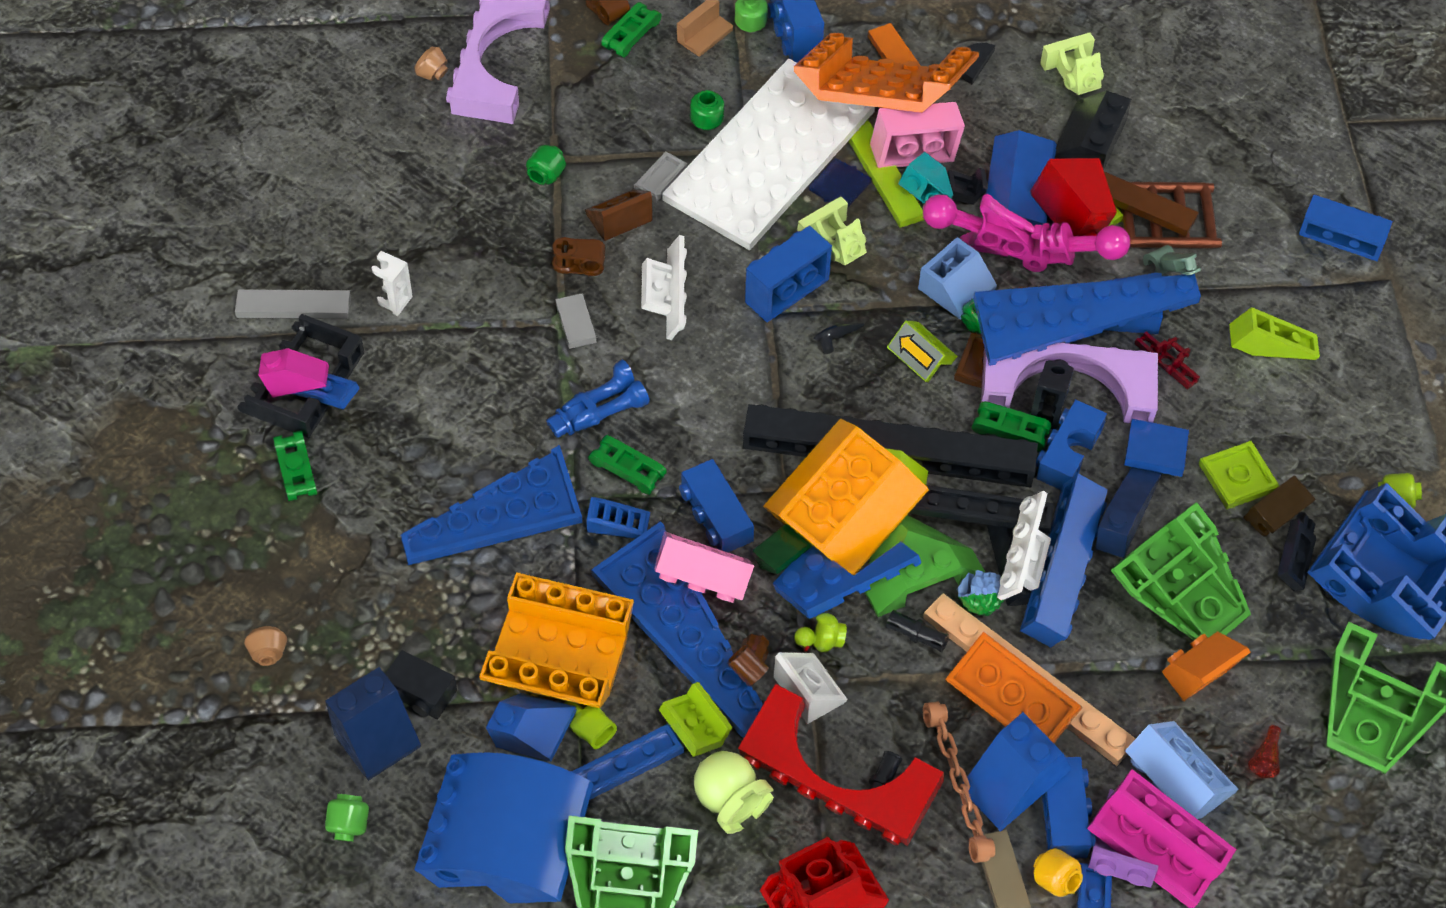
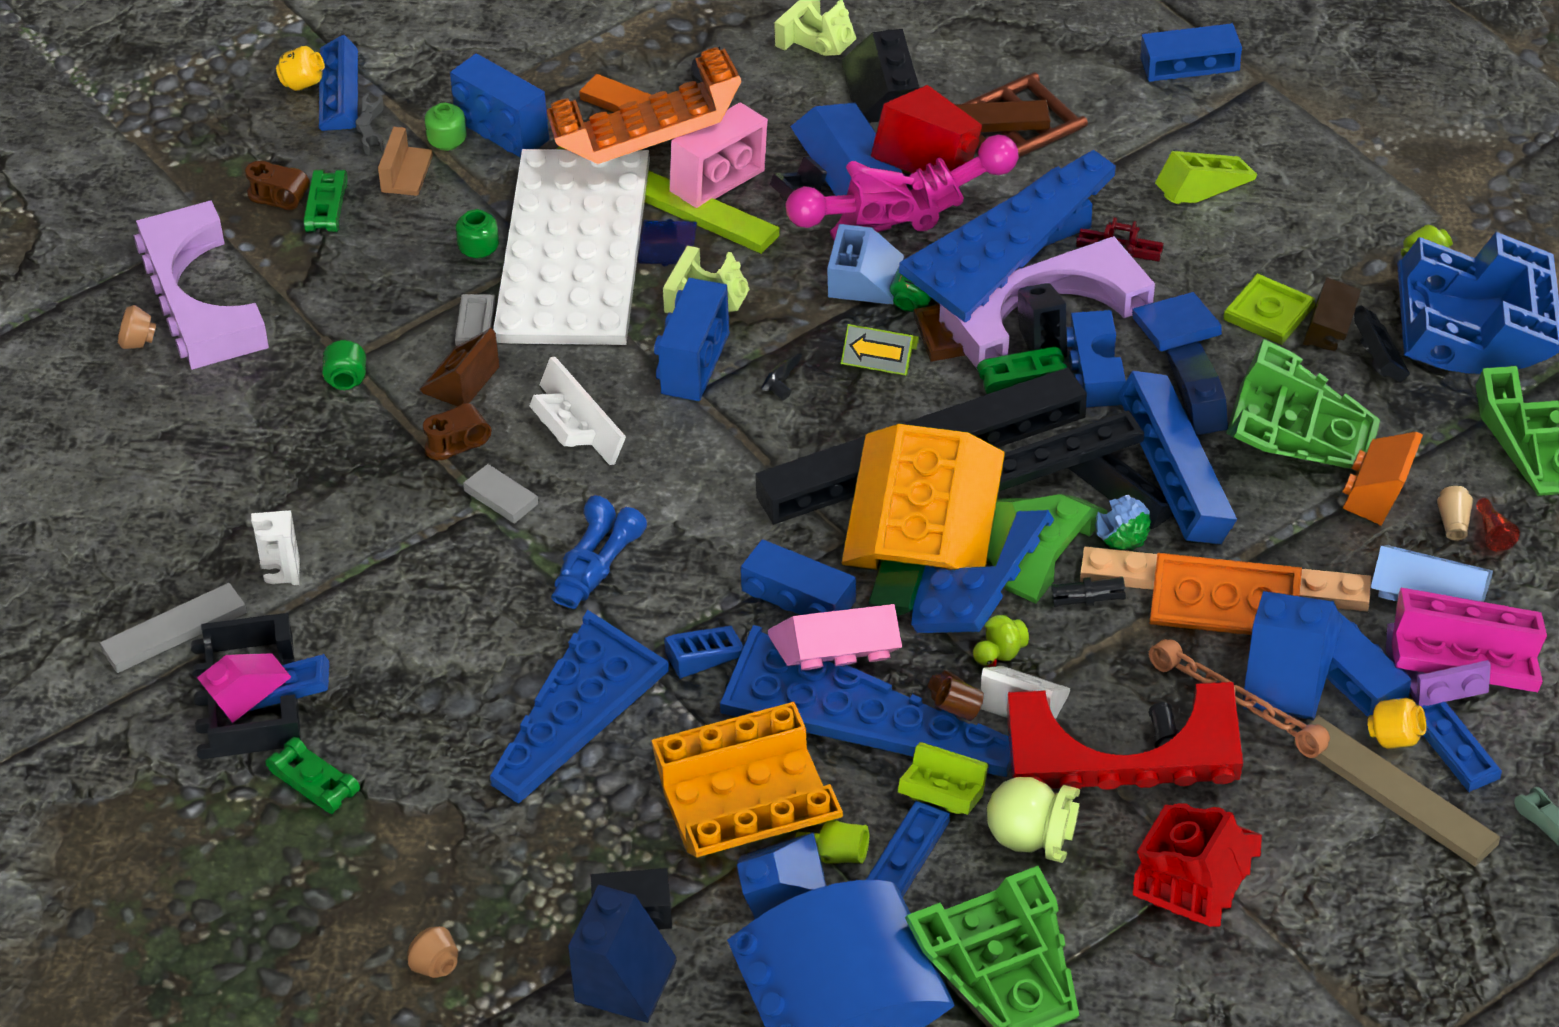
camera: 30 degrees left, 10 degrees down
green plate [588,435,667,495] -> none
teal slope [898,152,953,204] -> none
white bracket [997,491,1051,601] -> none
sand green piece [1143,245,1201,275] -> none
none -> tan cone [1437,486,1473,541]

